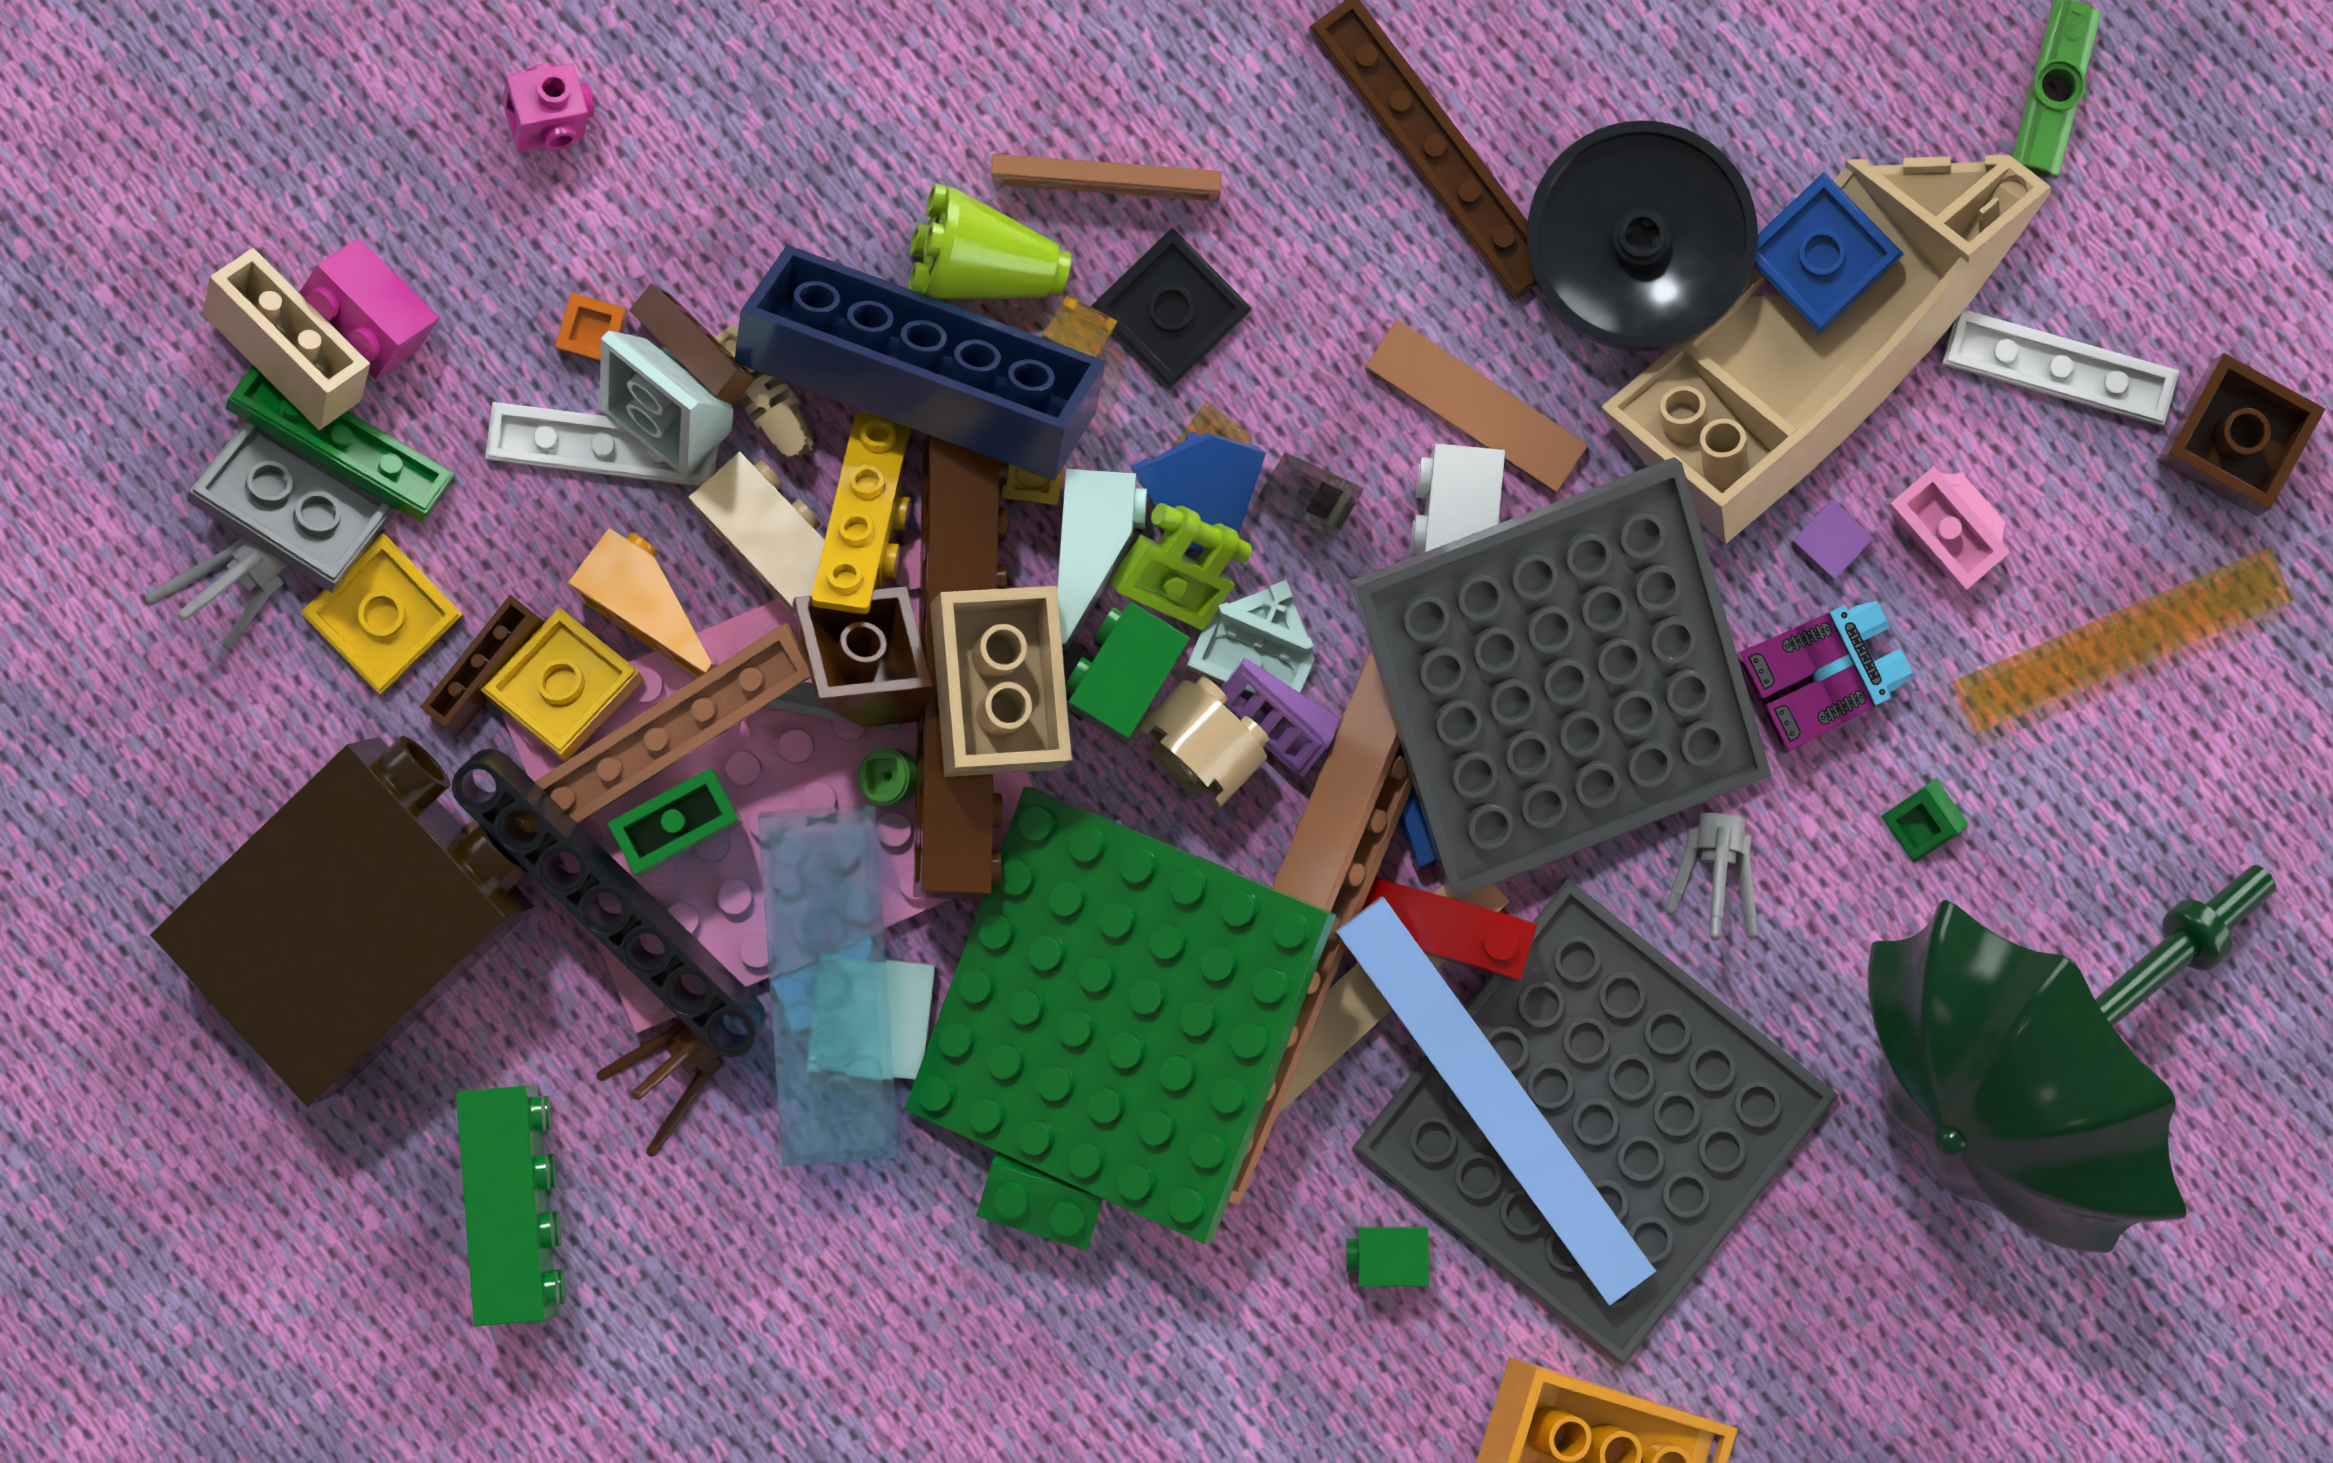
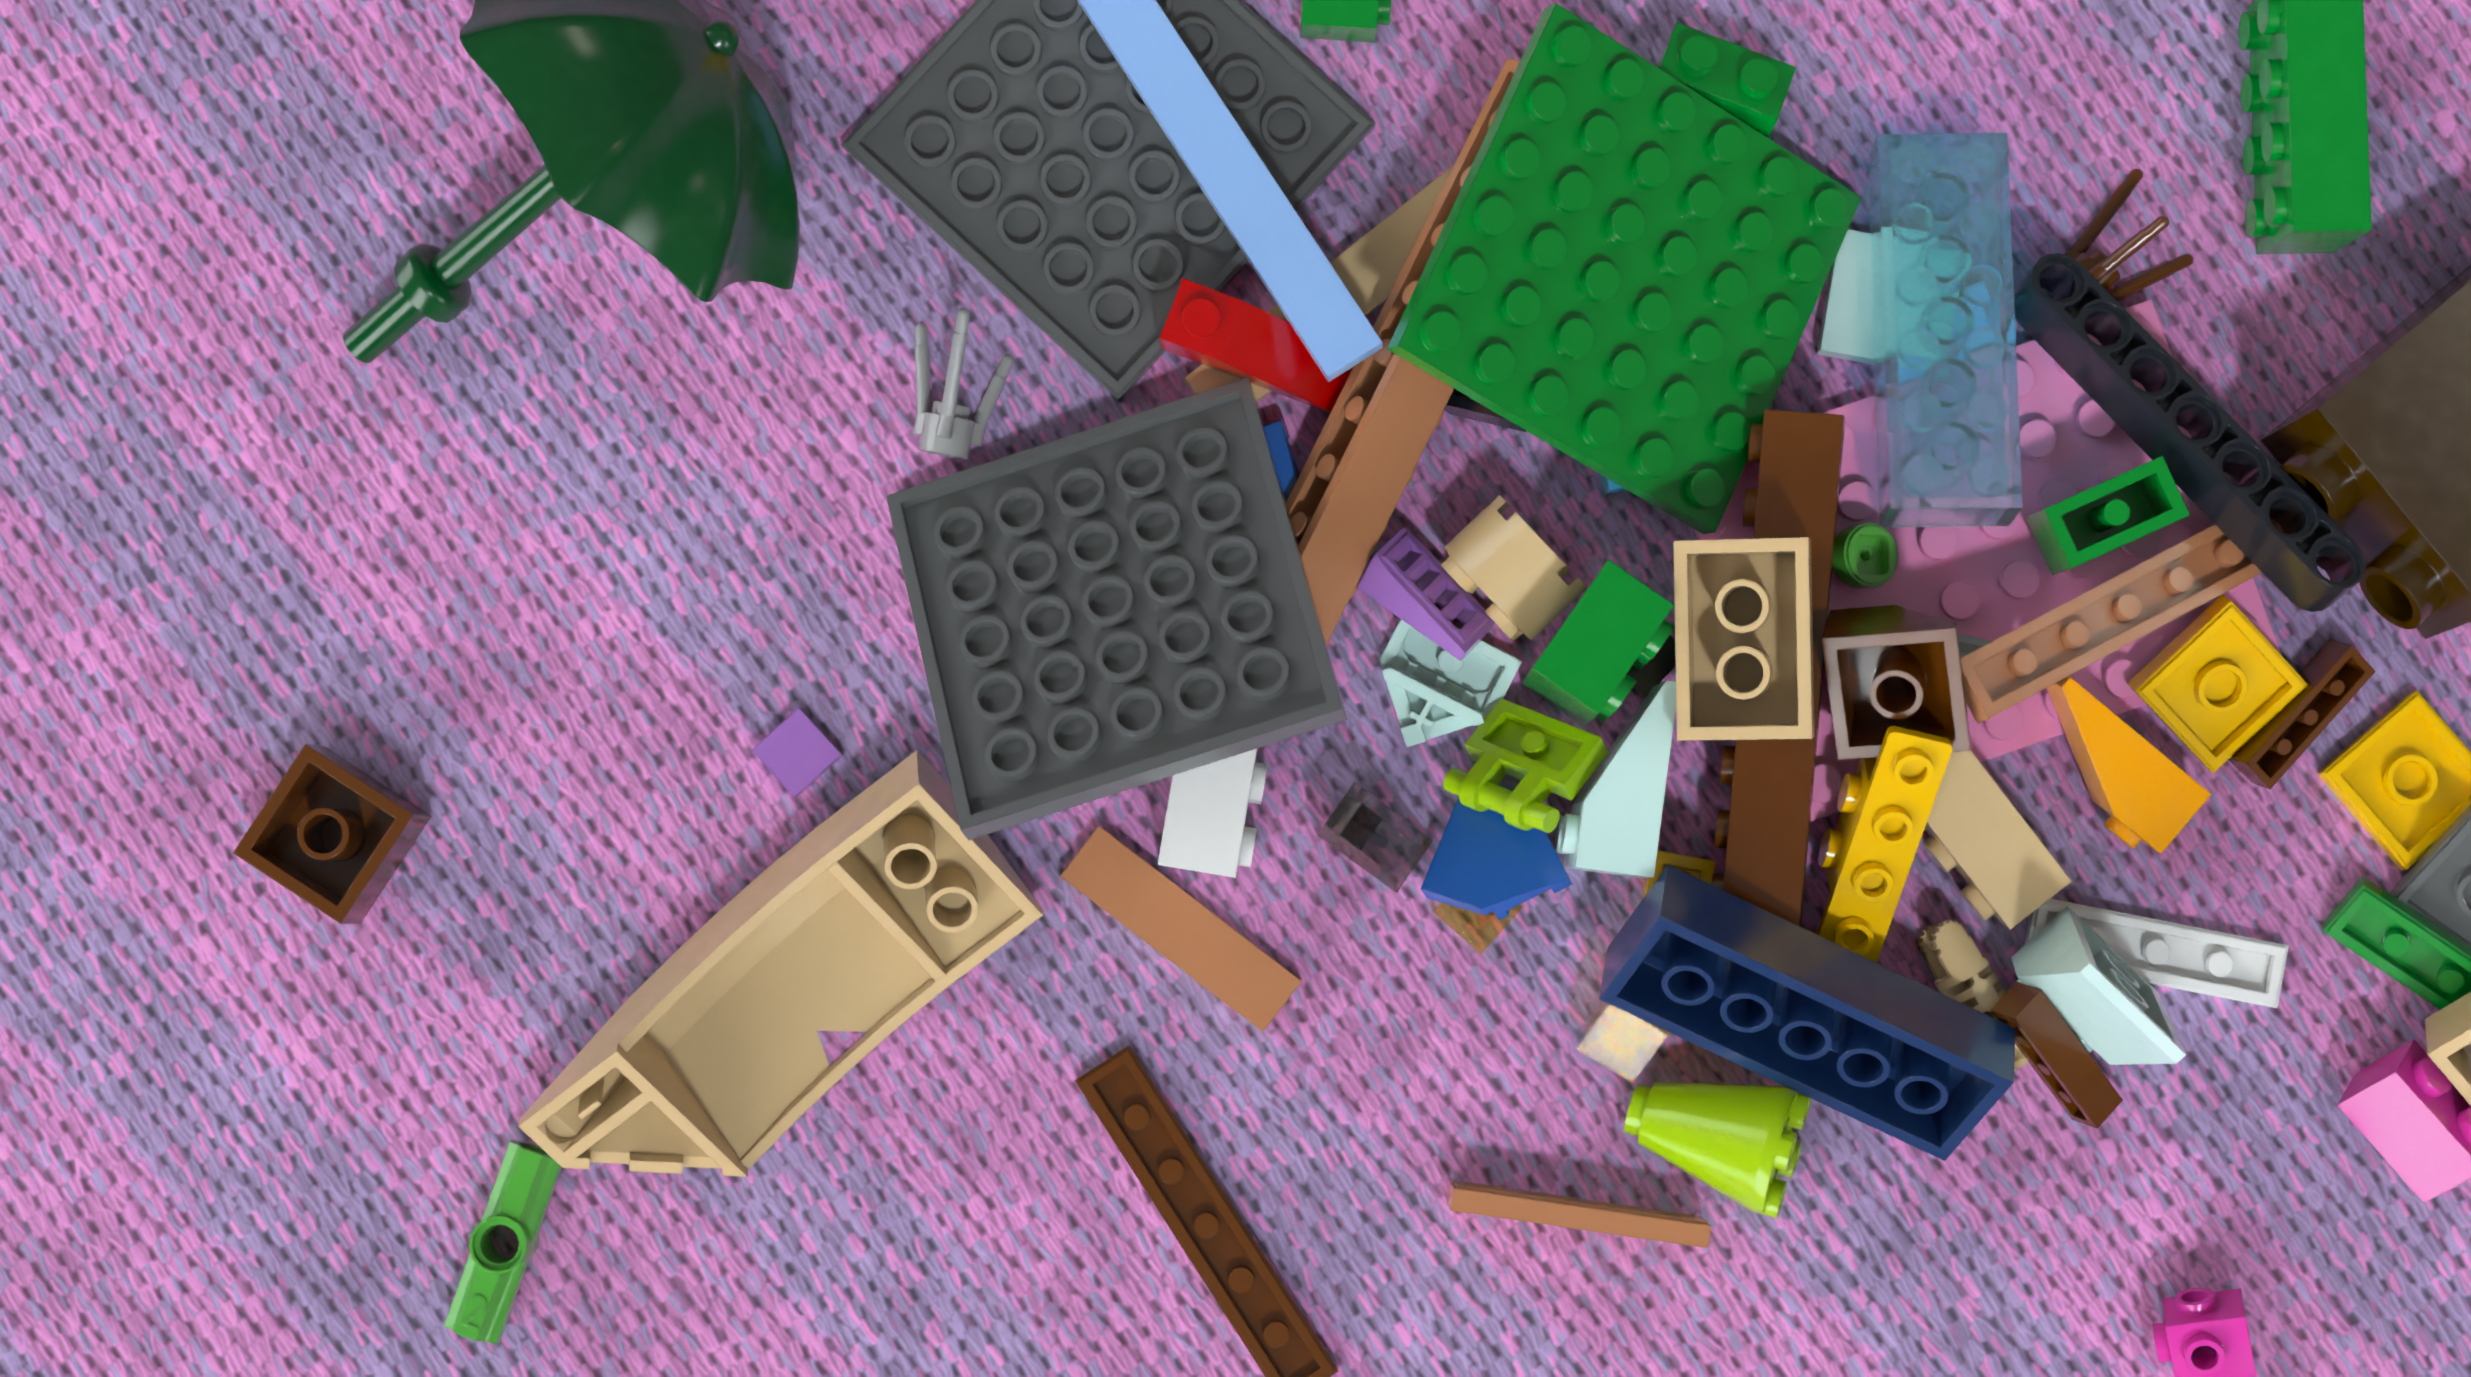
camera: 175 degrees left, 0 degrees up
orange plate [555,292,628,362] -> none
black tile [1090,227,1252,389] -> none
black dish [1527,120,1758,352] -> none
hips [1737,601,1914,754] -> none
blue tile [1753,172,1904,335] -> none
green slope [1881,778,1969,863] -> none
bright pink slope [1888,466,2010,592] -> none
white tile [1941,310,2179,427] -> none
clear yellow tile [1952,547,2293,734] -> none

